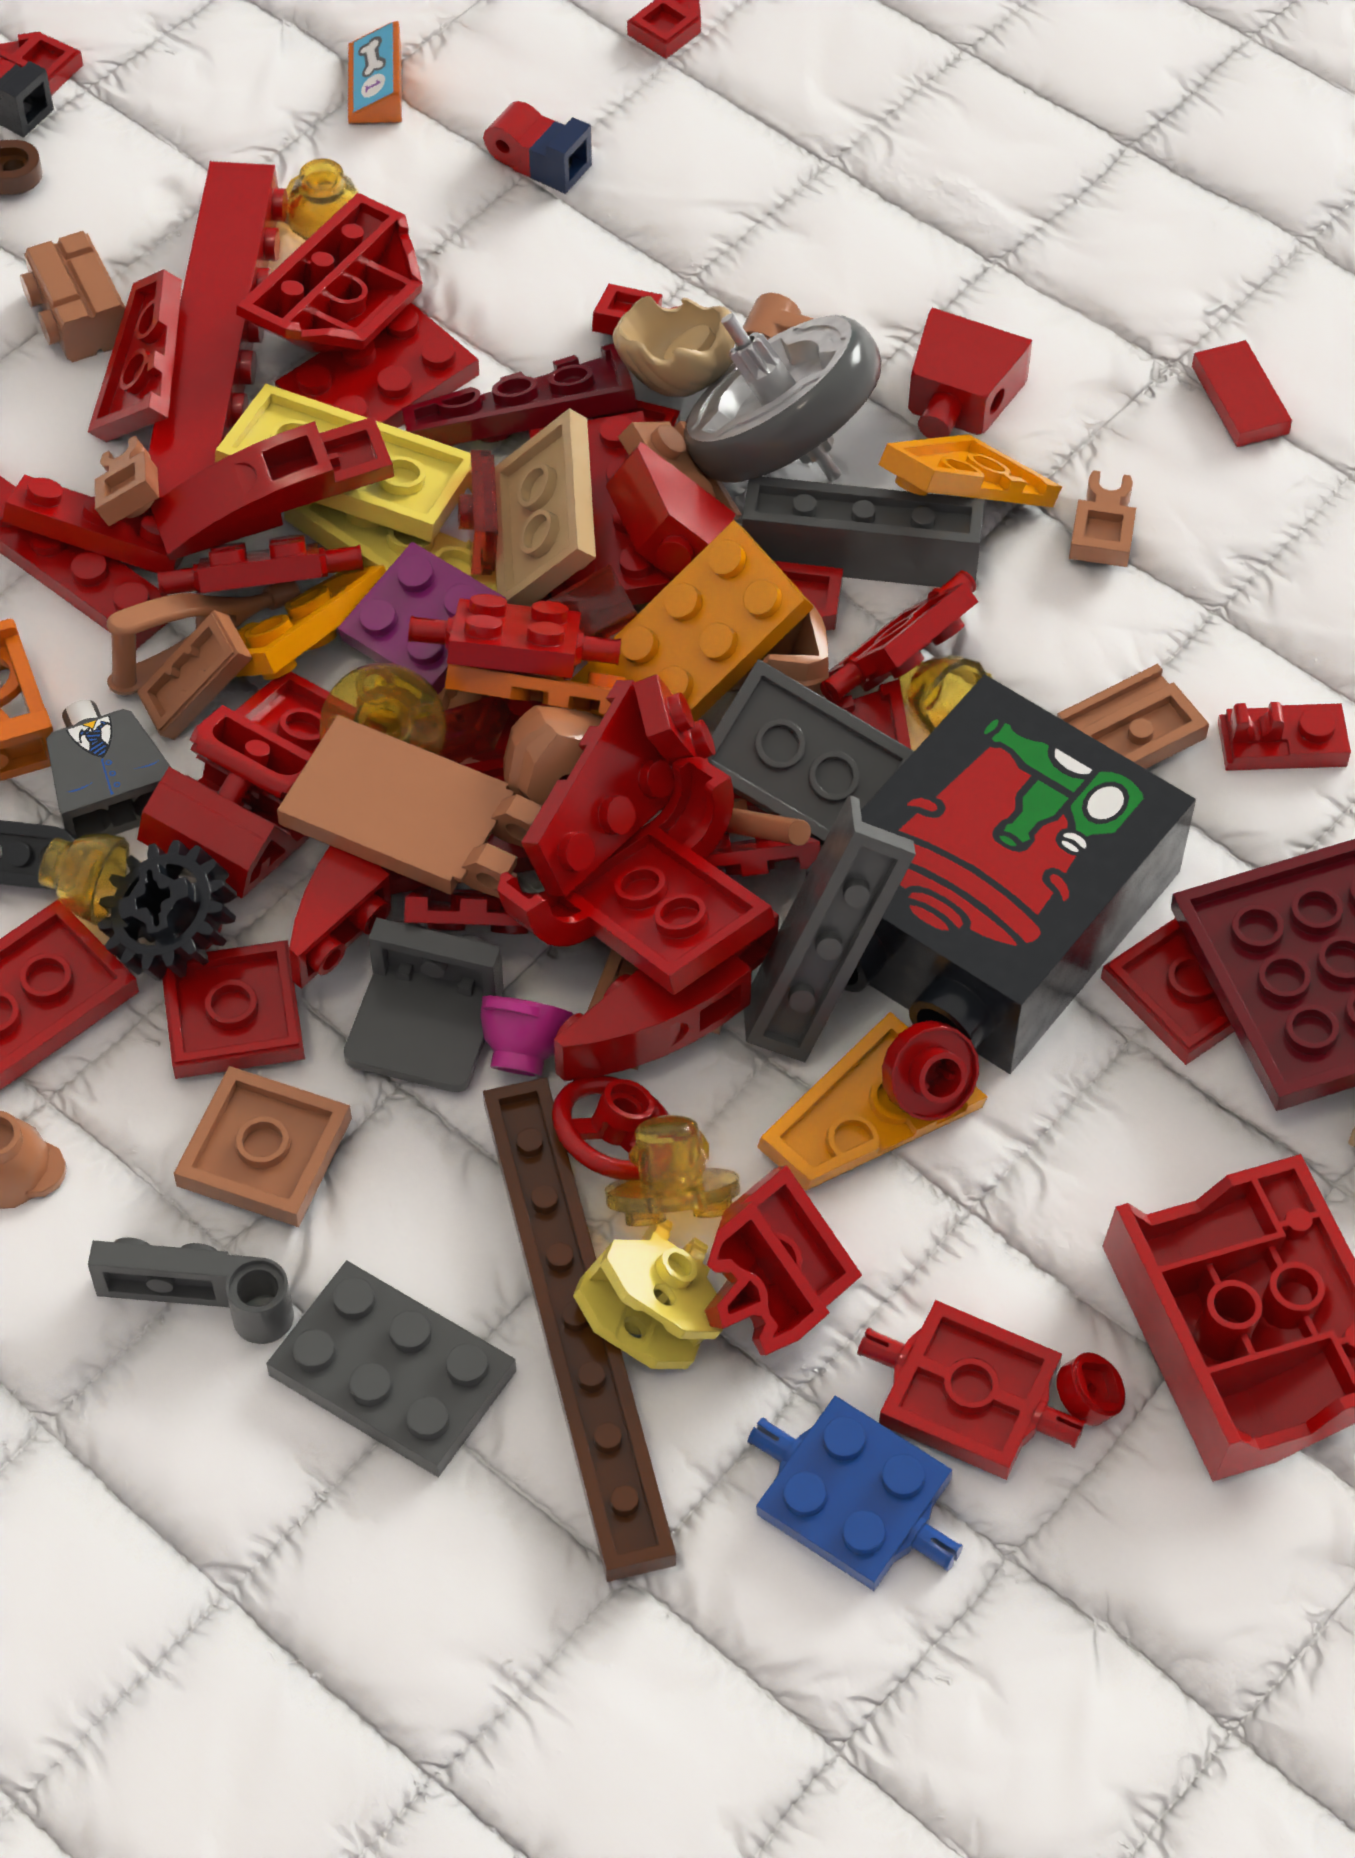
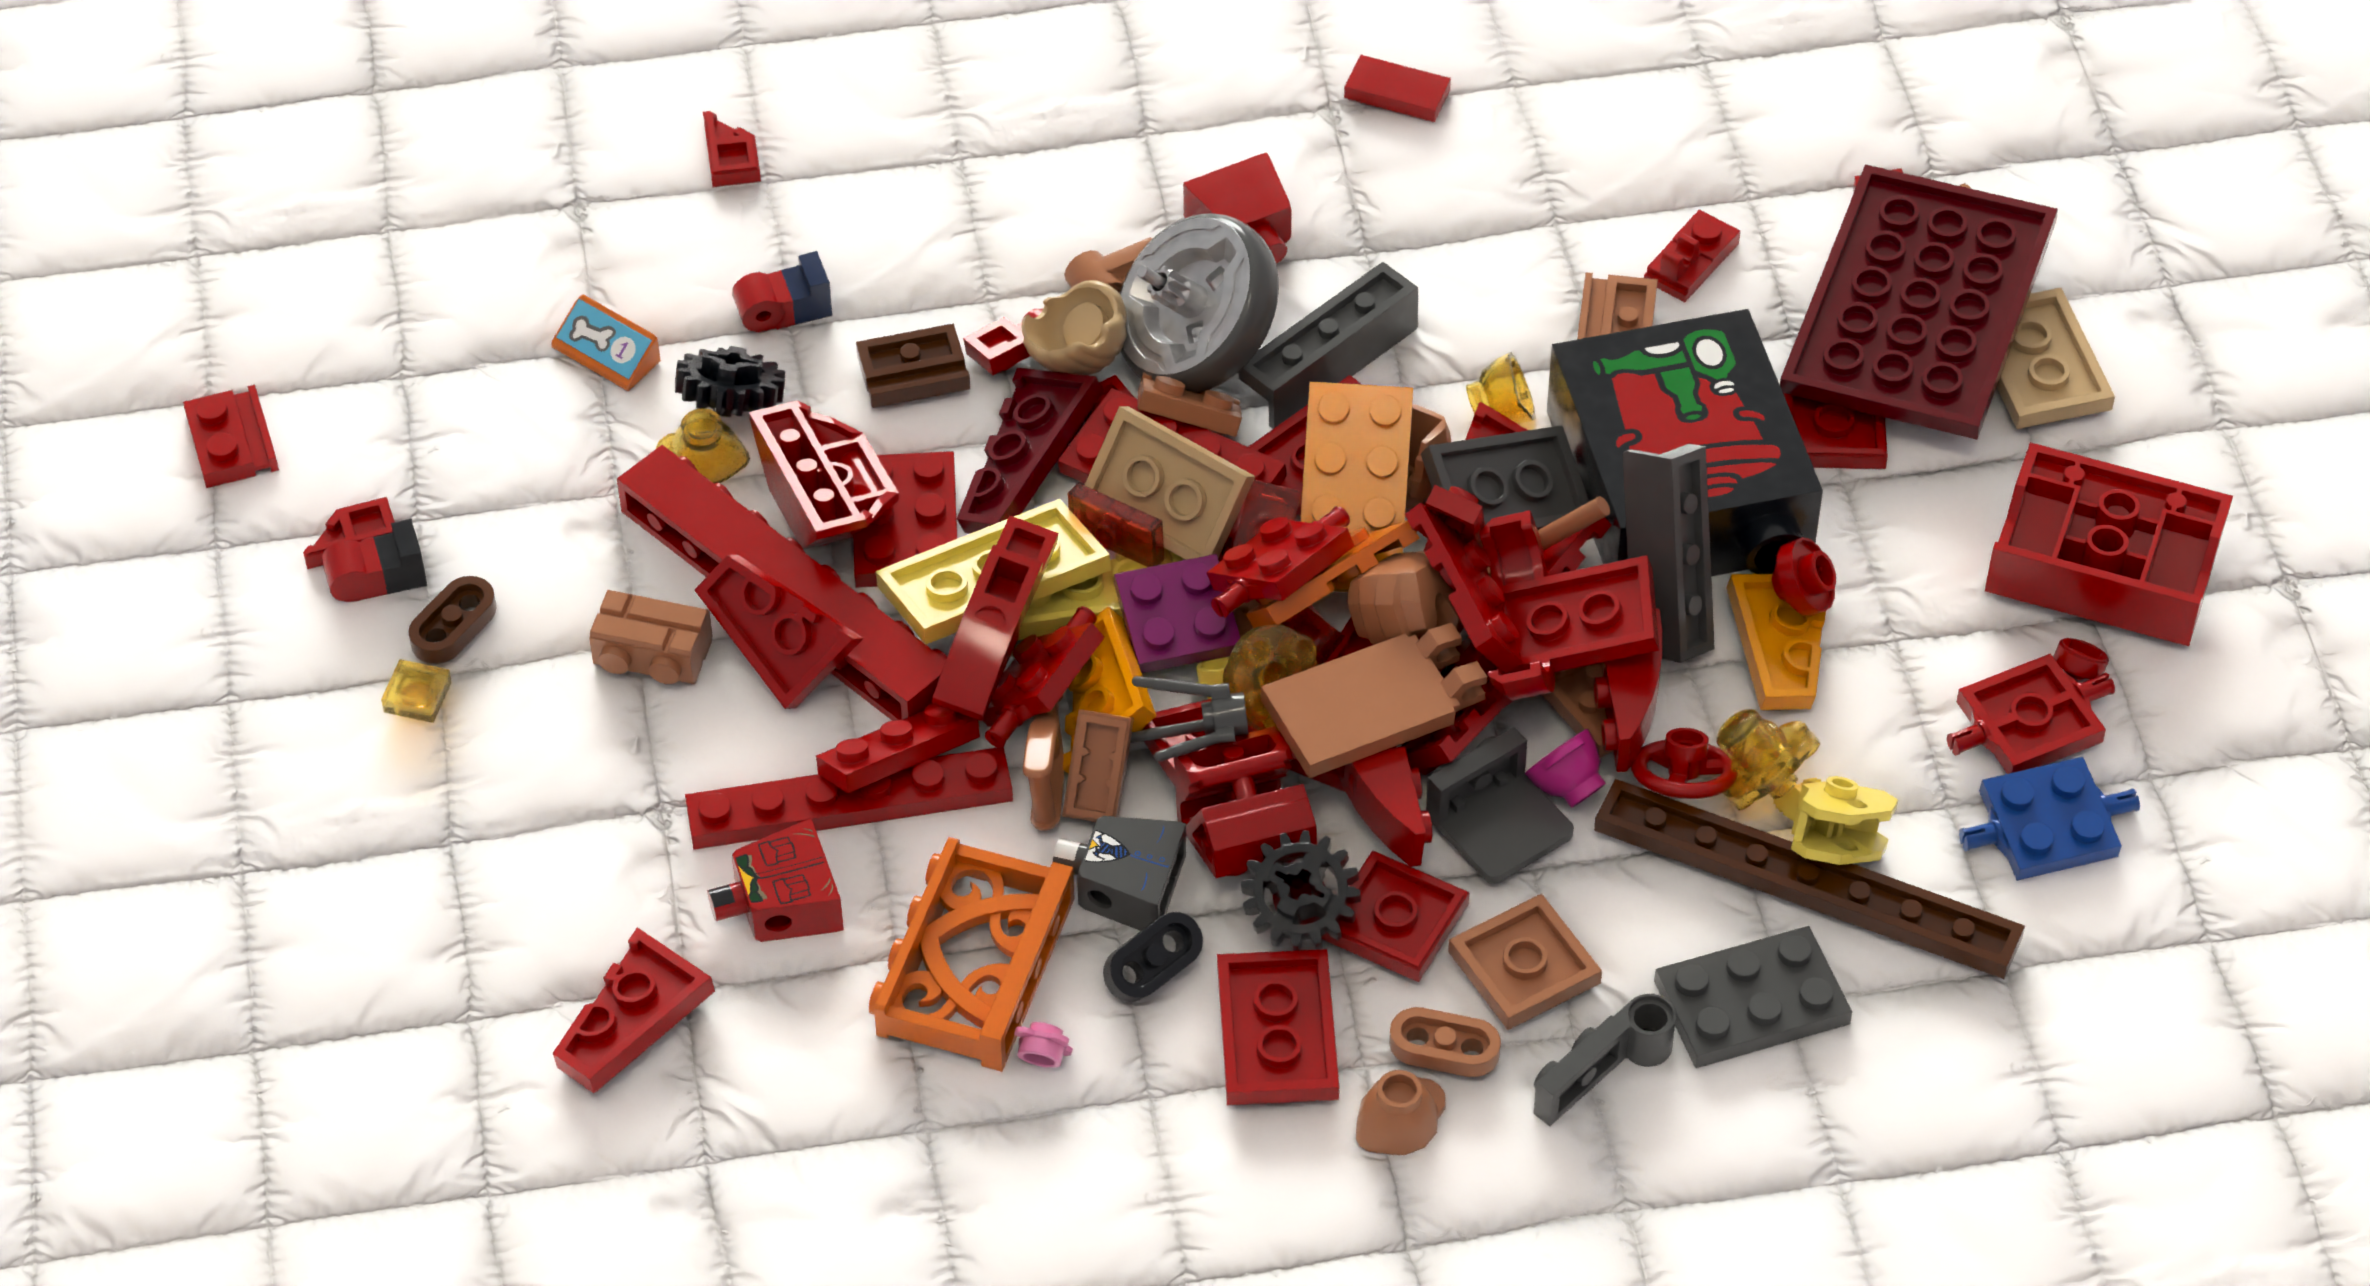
camera: 50 degrees left, 5 degrees down
clear yellow piece [39,834,130,926] -> none
nougat plate [94,436,159,526] -> none
red slope [606,442,736,579] -> none
red plate [704,1165,862,1355] -> none
red plate [820,570,978,703] -> none
light orange wing [878,434,1062,508] -> none
nougat plate [1069,470,1136,567] -> none
none -> black gear [674,346,786,417]
none -> reddish brown plate [856,323,970,408]
none -> dark grey plant [1130,676,1249,762]
none -> nougat plate [1389,1007,1501,1077]

